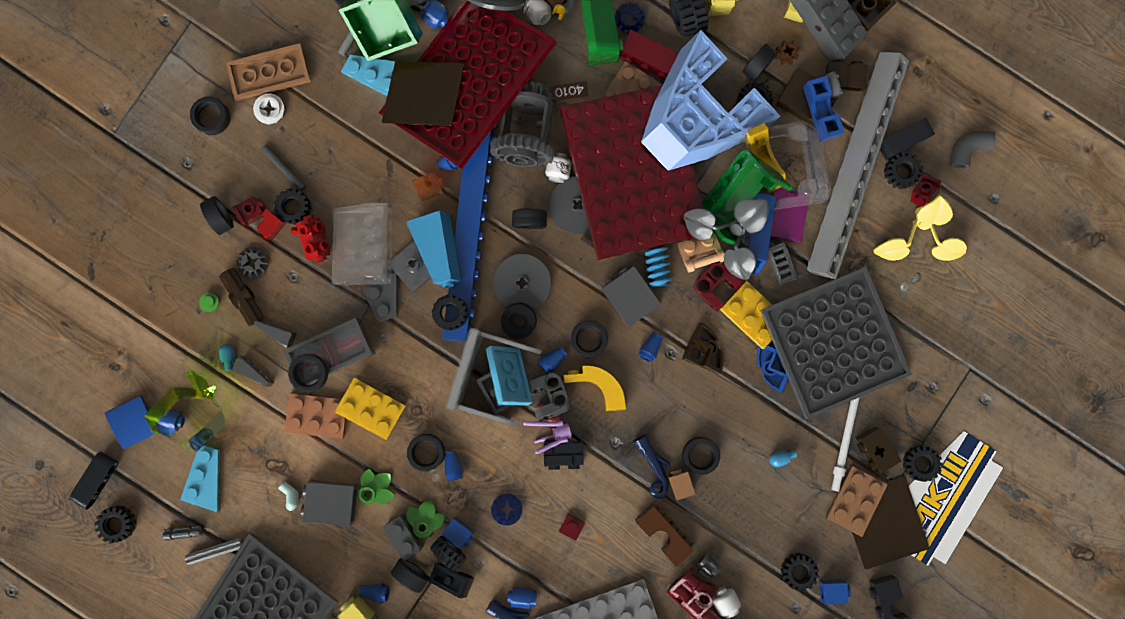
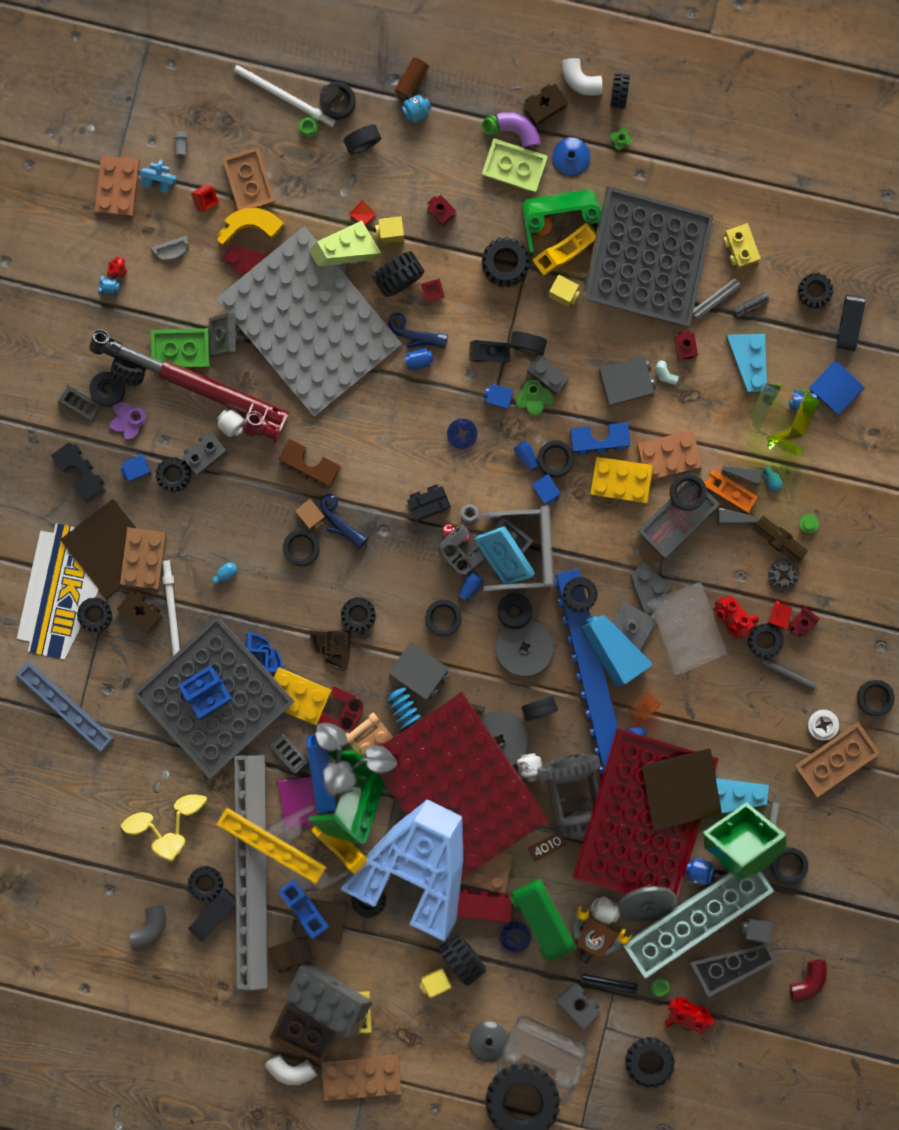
camera: 160 degrees right, 0 degrees up
black tyre [200,196,234,235] -> none
bright green plate [358,469,395,504] -> none
blue cone [359,583,390,603] -> none
black tyre [430,535,467,571] -> none
lavender plant [523,421,571,454] -> none
dark red plate [559,514,585,541] -> none
yellow arch [564,366,626,411] -> none
blue cone [638,332,663,363] -> none
dark grey gear [697,553,721,578] -> none
black tyre [742,44,778,82] -> none
reddish brown gear [775,40,799,65] -> none
light grey pin [825,72,844,98] -> none
dark red brick [910,174,942,207] -> none
none -> sand blue tile [16,661,114,753]
none -> blue slope [178,665,233,720]
none -> dark grey brick [182,433,228,476]
none -> yellow tile [217,808,327,884]
none -> black tyre [341,597,376,632]
none -> light grey plate [460,504,479,523]
none -> blue brick [532,474,561,505]
none -> blue arch [570,422,631,456]
none -> dark red brick [674,331,698,361]
none -> orange plate [704,469,758,513]
none -> light yellow brick [723,223,761,269]

